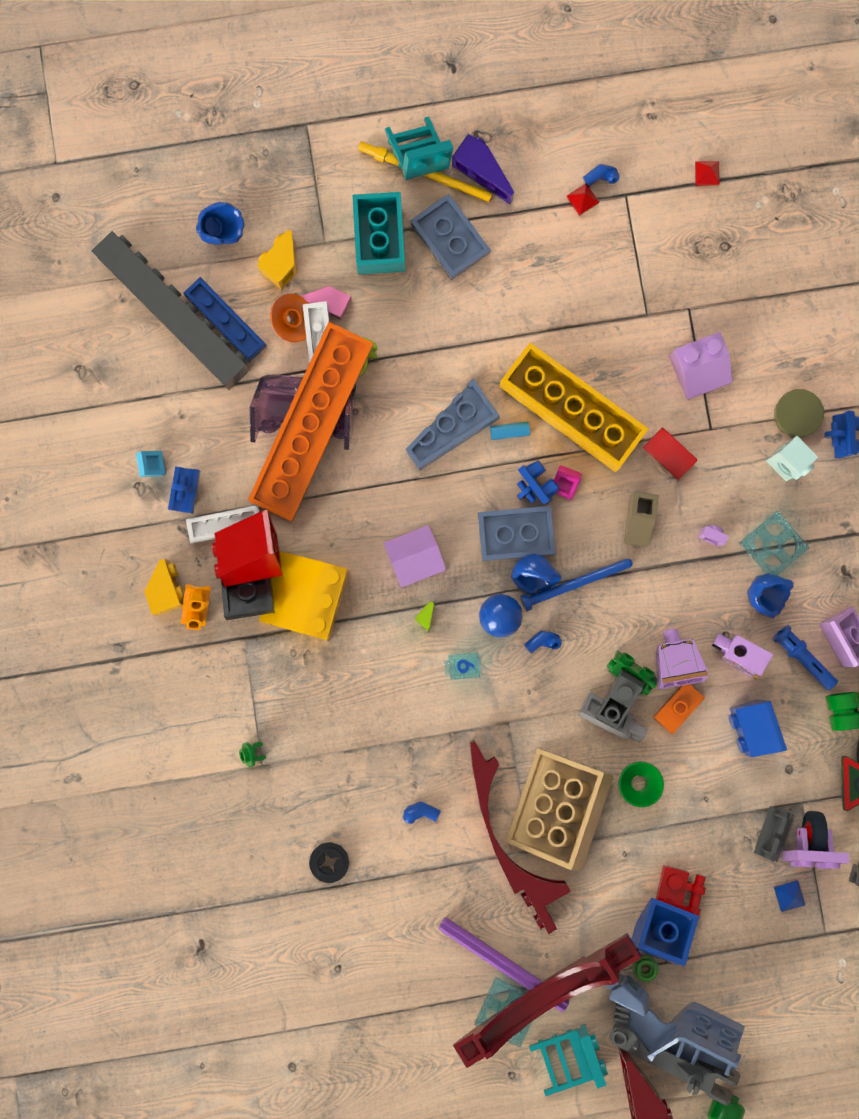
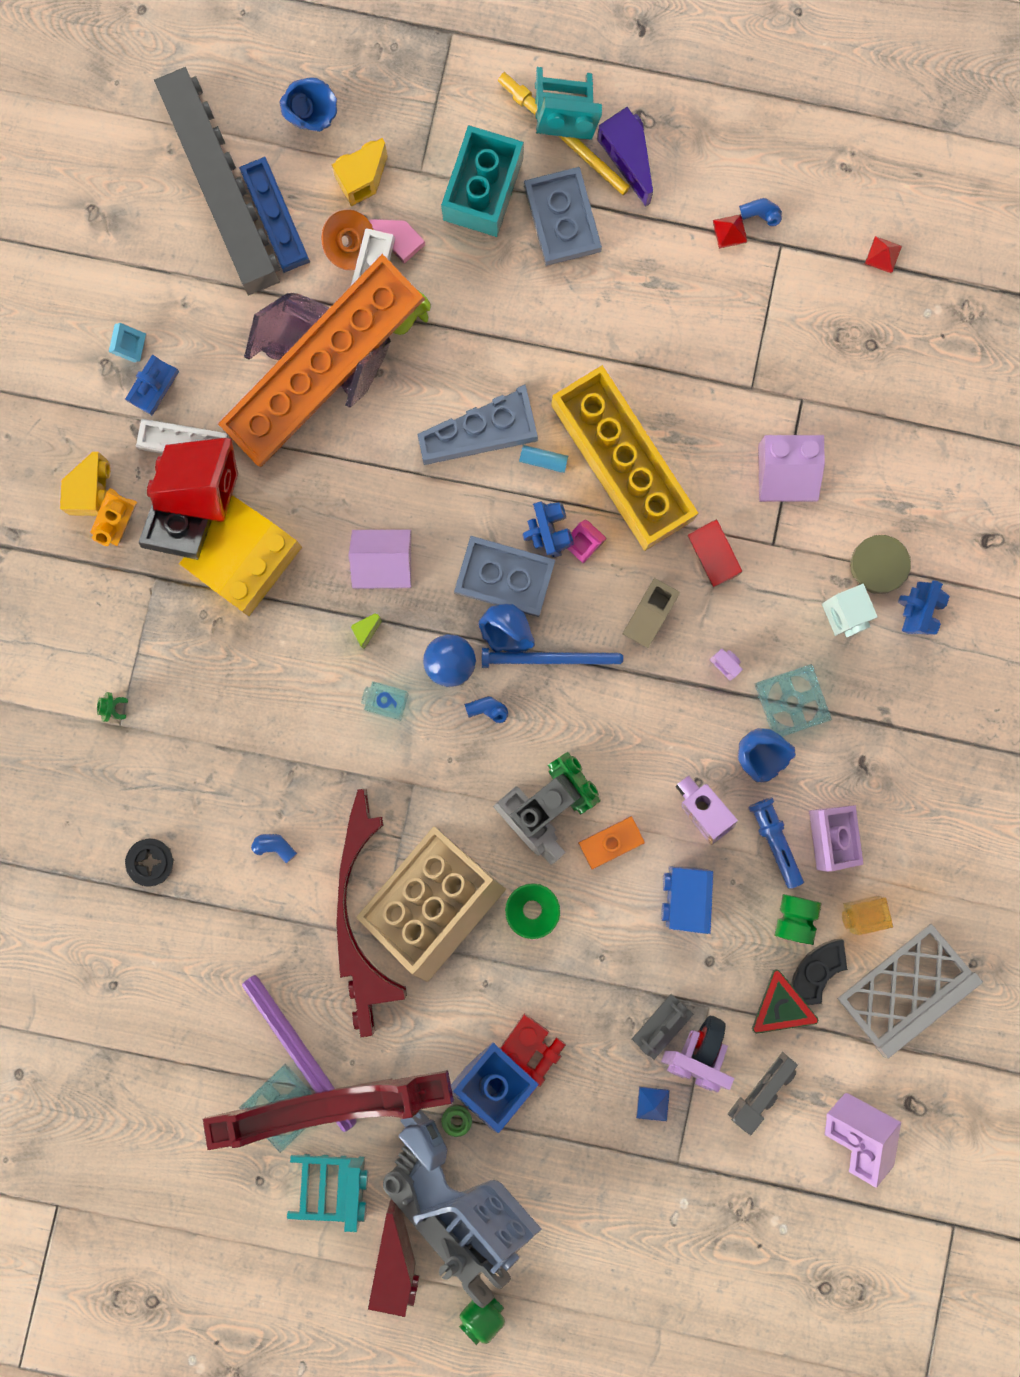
camera: 20 degrees right, 0 degrees up
lavender torso [656,629,709,690] -> none

